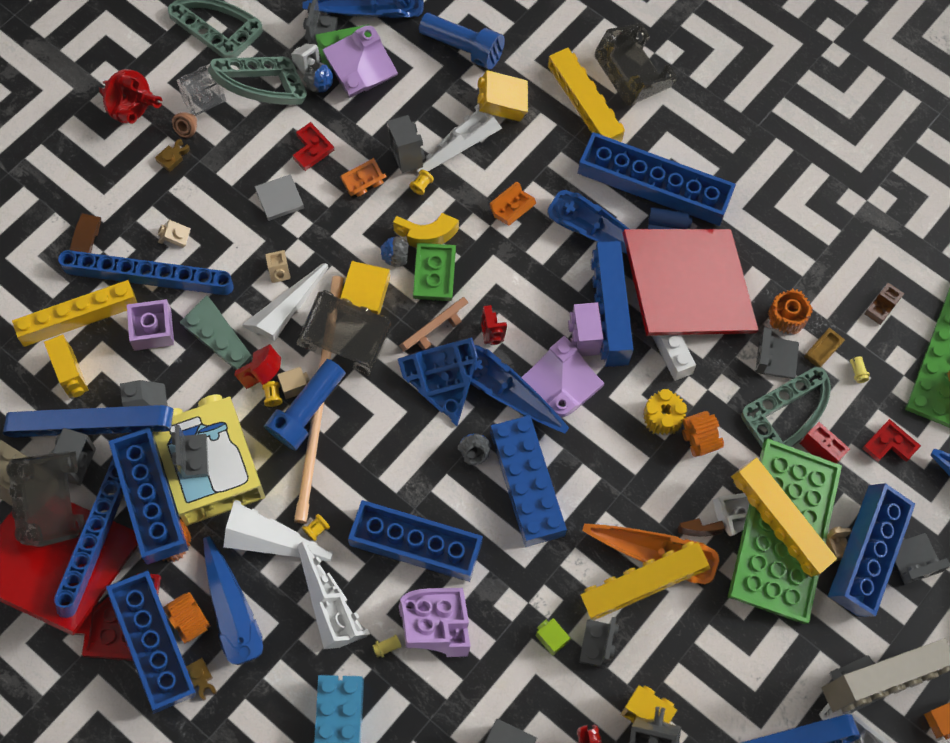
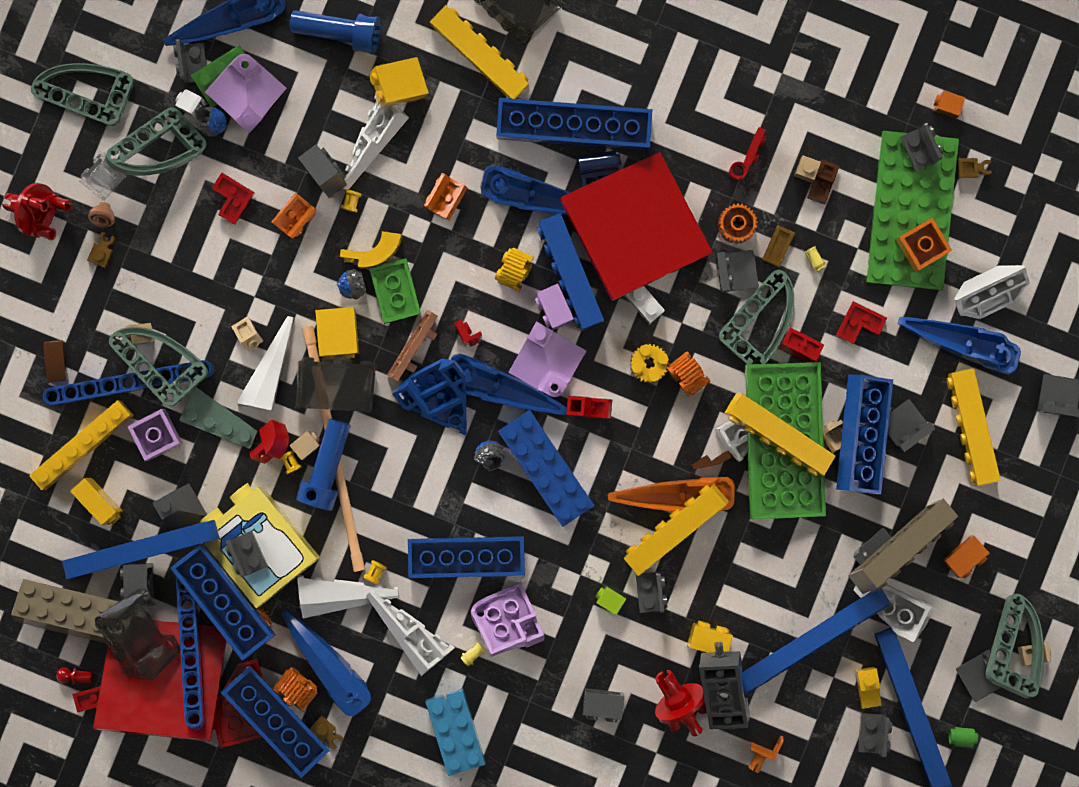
camera: 10 degrees left, 20 degrees up
light grey tile [255,174,304,221] -> none
none -> sand green beam [109,327,208,407]
none -> yellow brick [495,248,534,292]
none -> red brick [566,396,613,419]
none -> red plate [728,127,767,181]
none -> tan brick [794,155,821,183]

